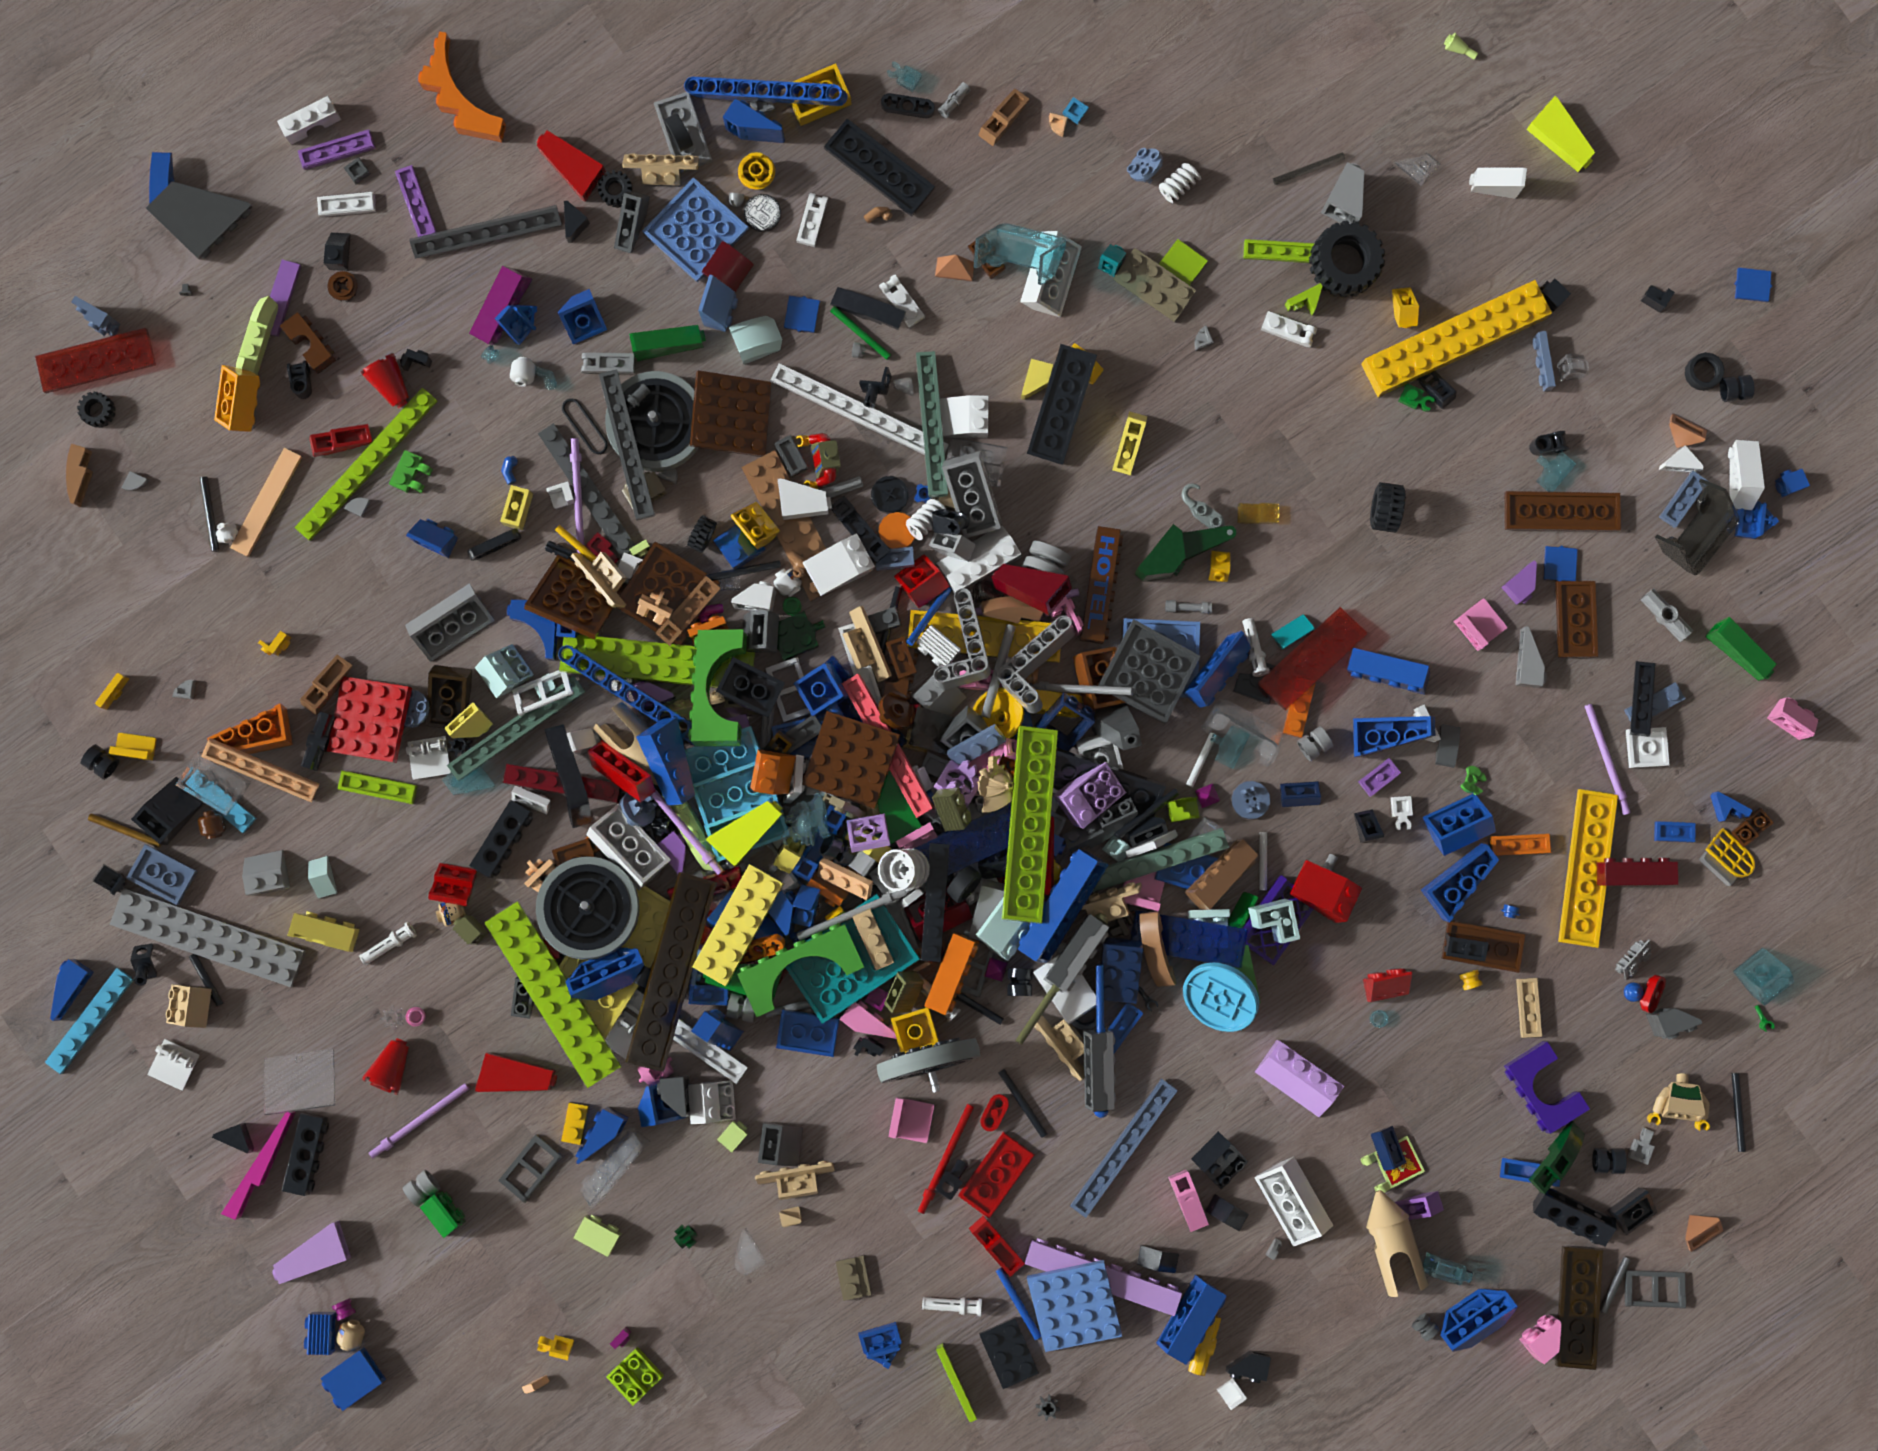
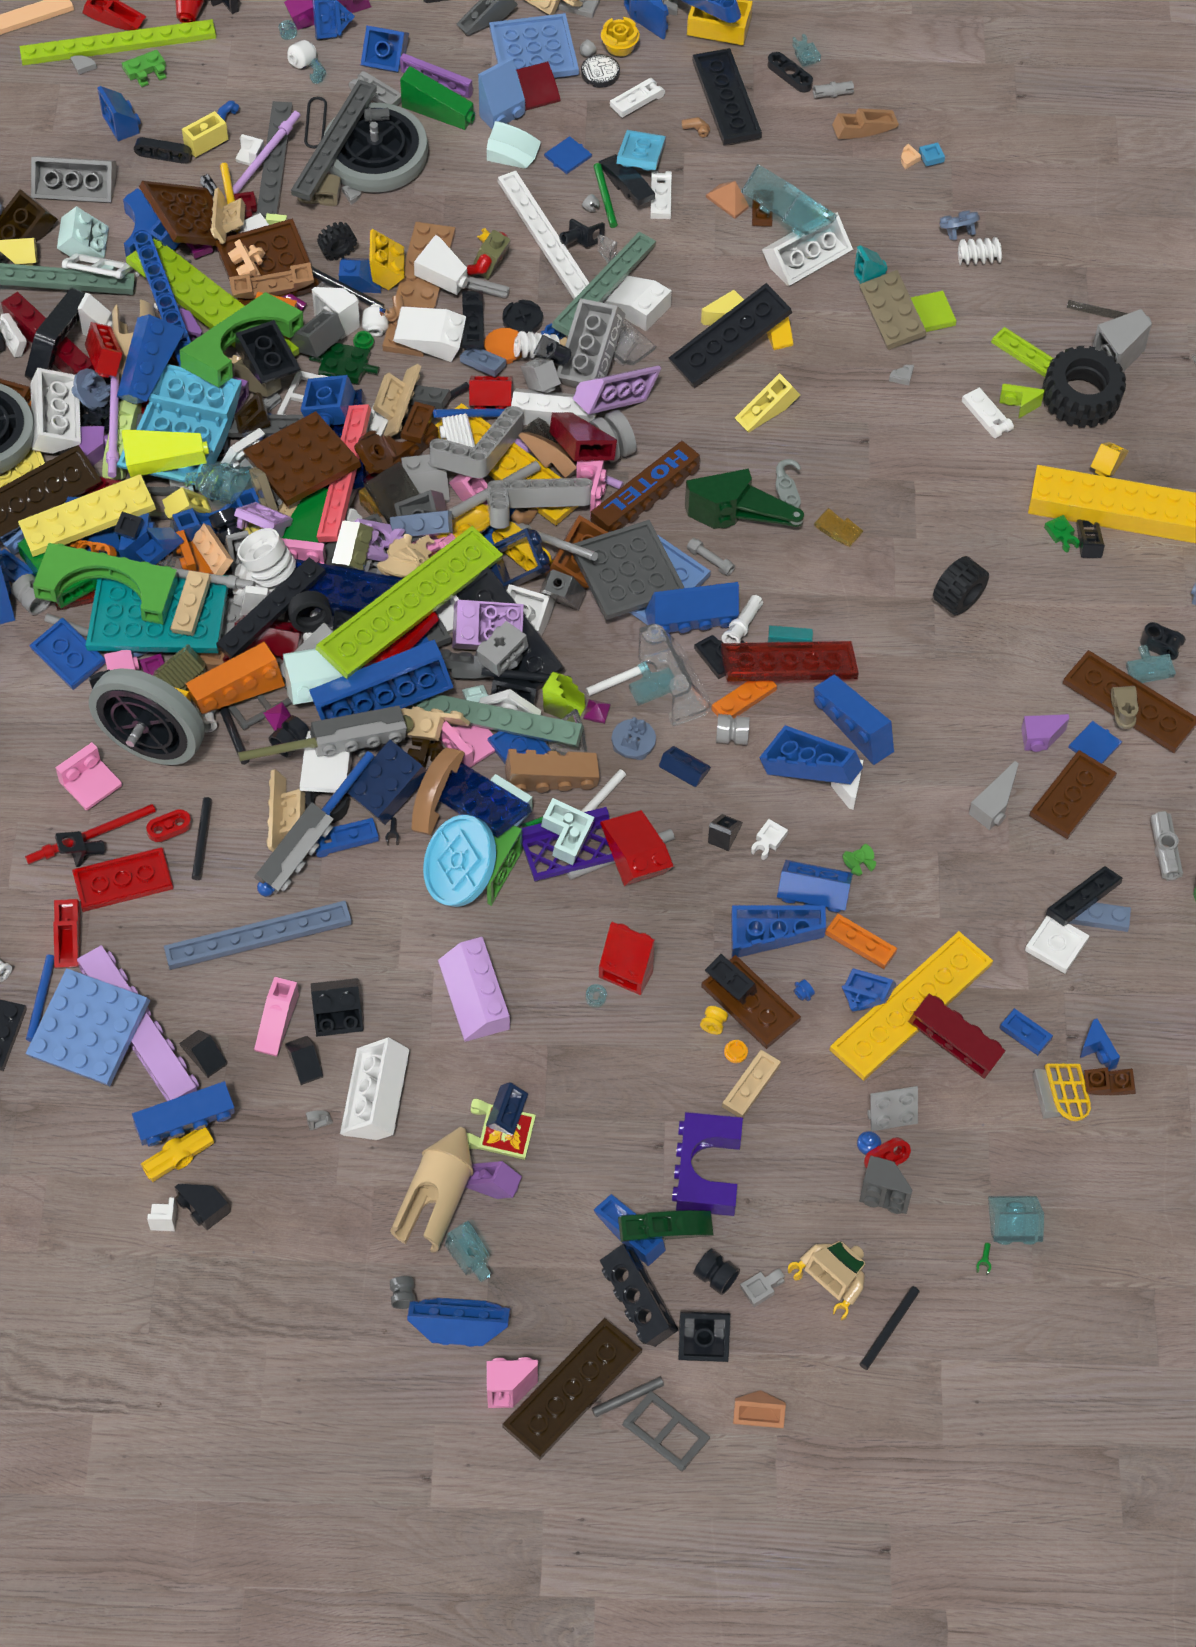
camera: 35 degrees right, 25 degrees down
reddish brown plate [690,370,771,457] -> none
orange slope [750,749,796,795] -> none
dark grey tile [774,435,809,477] -> none
yellow bracket [1209,551,1230,582] -> none
medium lavender plate [1358,758,1401,797] -> none
dark grey slope [1435,724,1461,768] -> none
bright pink bracket [1453,598,1507,651] -> none
lavender bar [1585,704,1631,815] -> none
none -> black plate [114,511,144,540]
none -> medium lavender tile [400,53,473,99]
none -> light grey brick [477,621,528,677]
none -> lavender slope [573,366,661,414]
none -> medium azure plate [616,130,666,171]
none -> light orange plate [724,1040,748,1063]
none -> blue slope [841,968,896,1012]
none -> dark tan piece [1111,686,1139,729]

